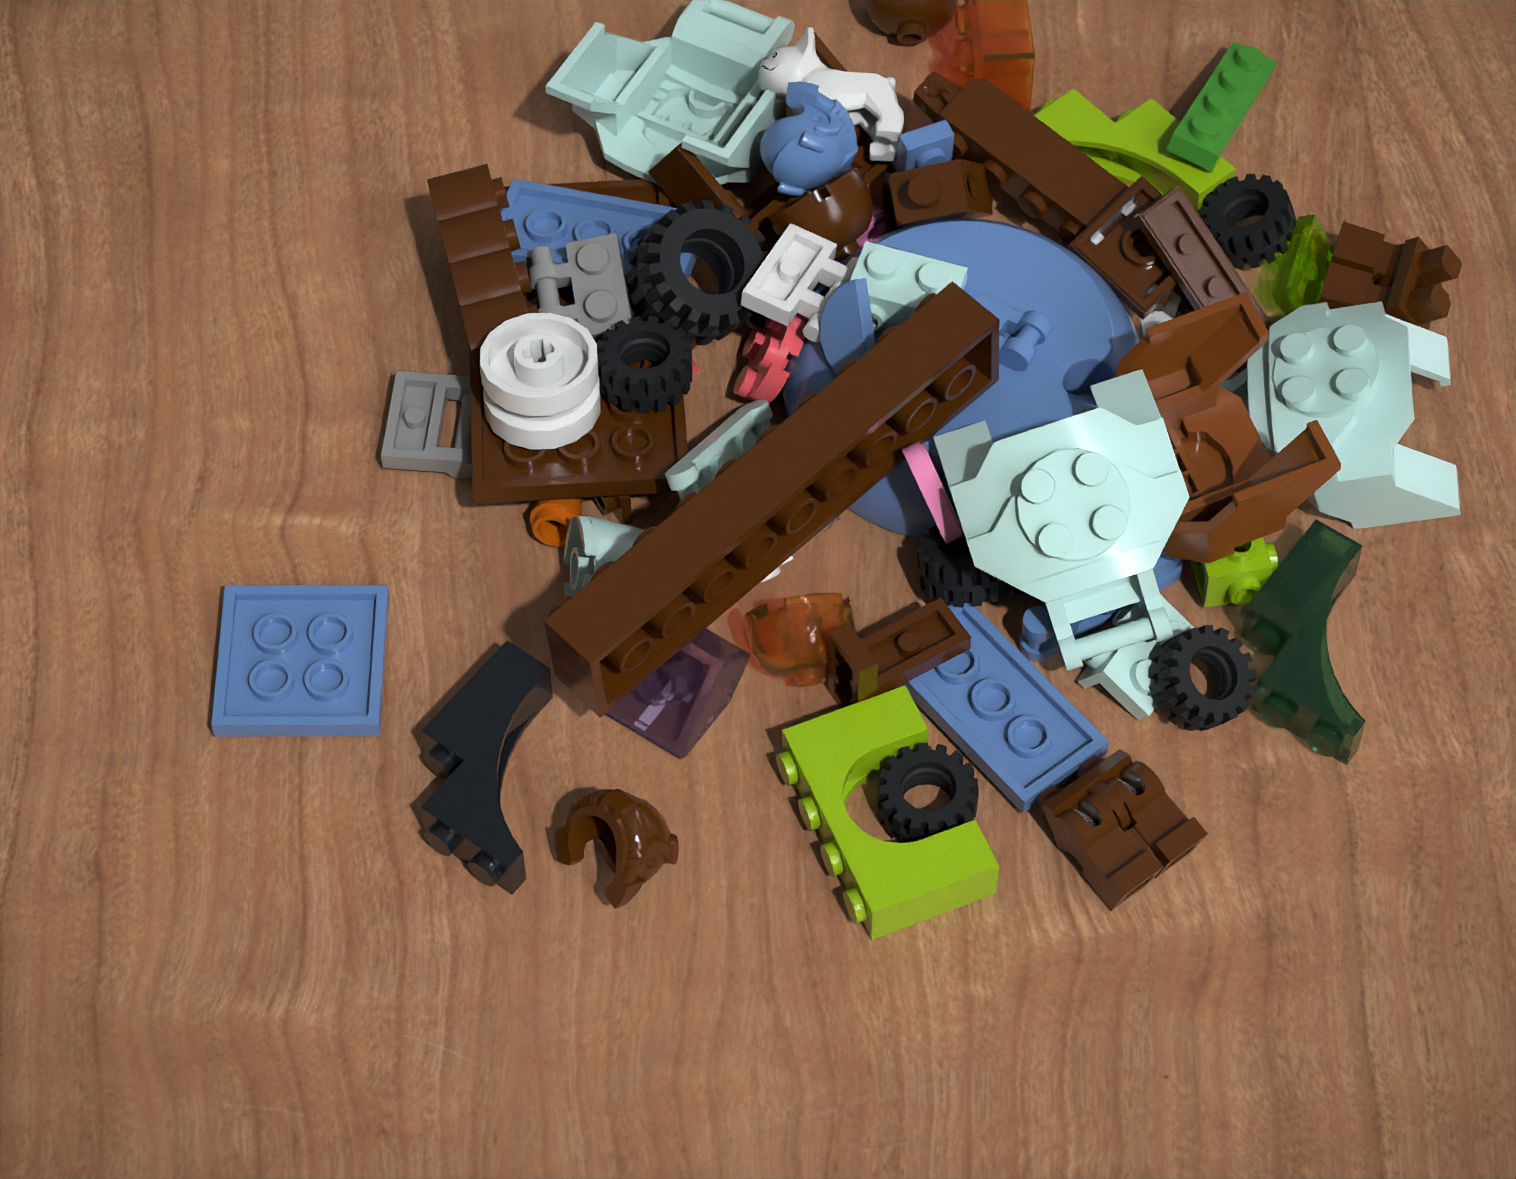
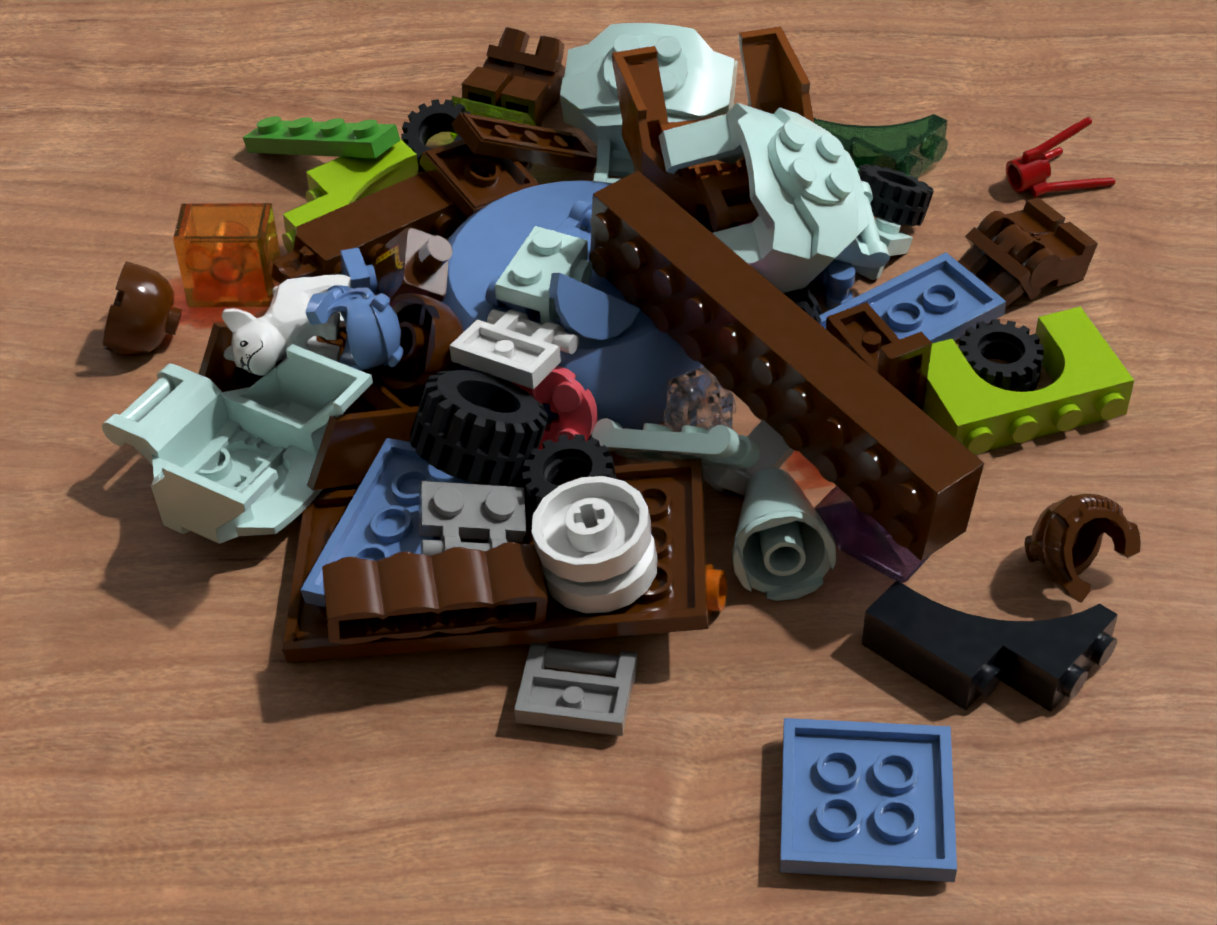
camera: 85 degrees left, 10 degrees down
none -> red plant [1006,117,1116,197]

